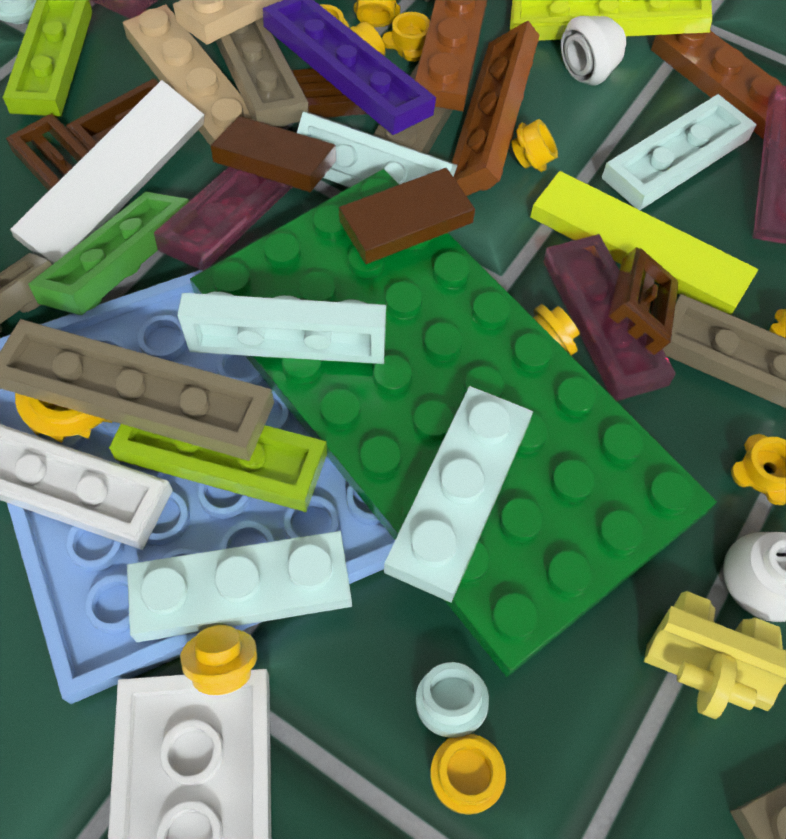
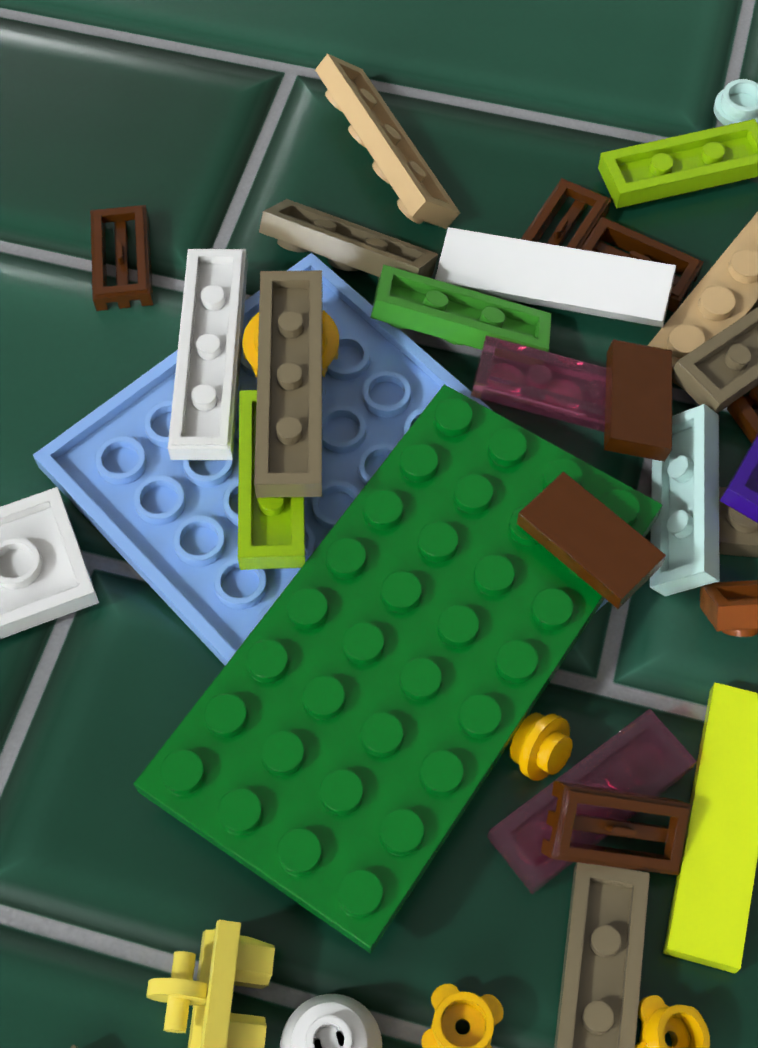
camera: 75 degrees right, 0 degrees up
light aqua plate [127,531,352,642] -> none
light aqua plate [177,292,386,364] -> none
yellow plate [180,625,257,695] -> none
light aqua plate [384,386,533,603] -> none
light aqua plate [416,662,489,738] -> none
yellow plate [430,734,506,815] -> none

